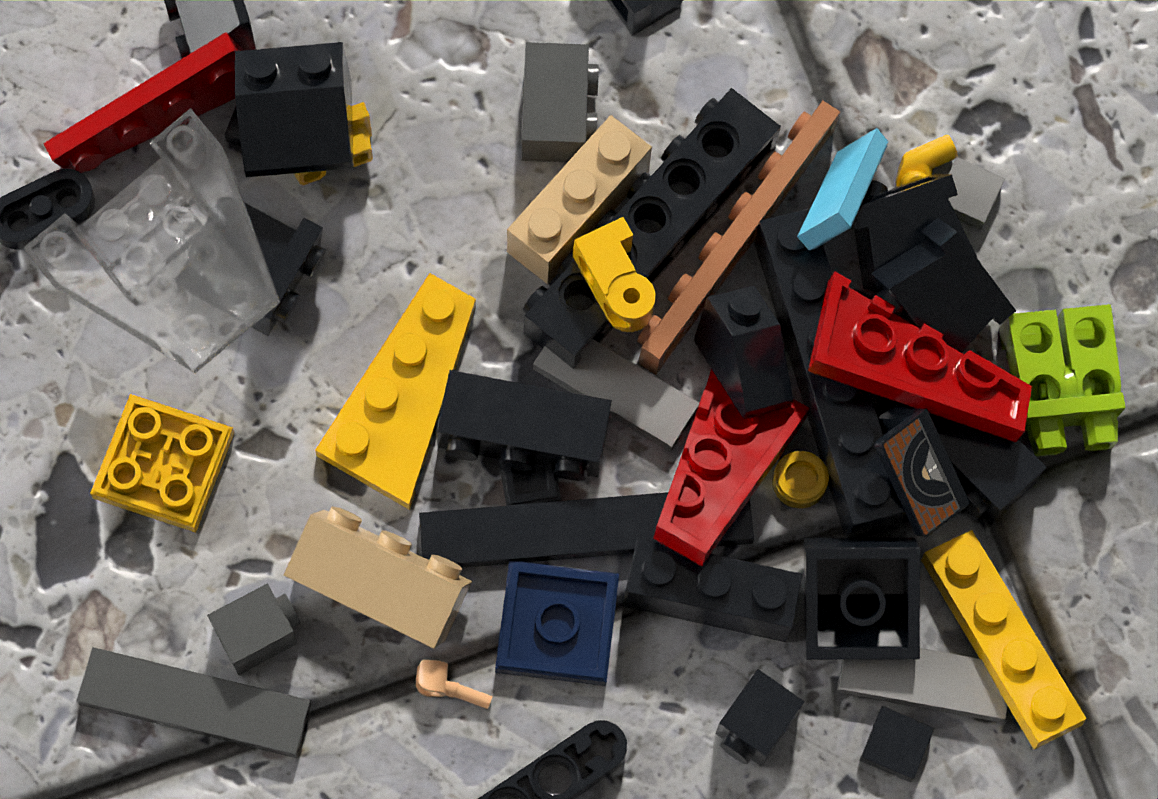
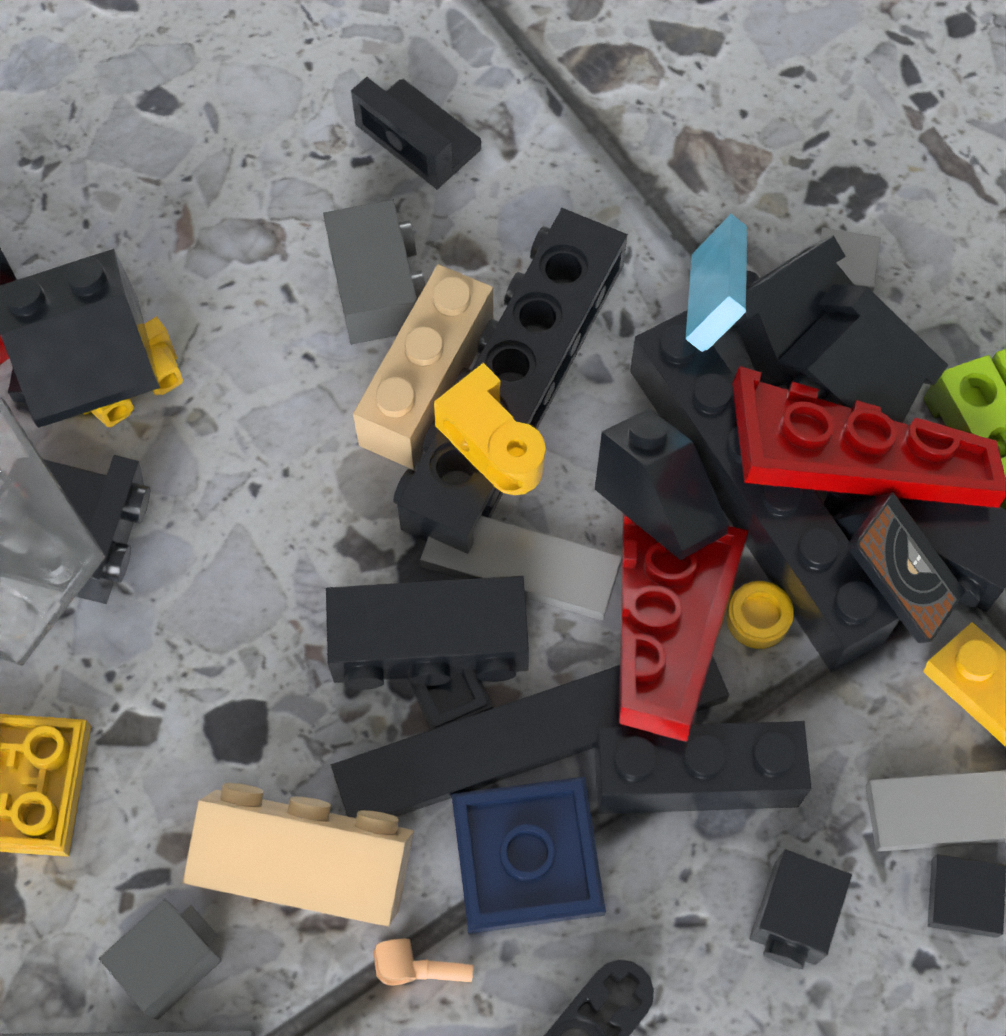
camera: 10 degrees left, 5 degrees down
yellow wing [315,273,476,510] -> none
nougat plate [637,100,840,375] -> none
black slope [804,537,920,660] -> none
yellow arm [895,134,958,187] -> none

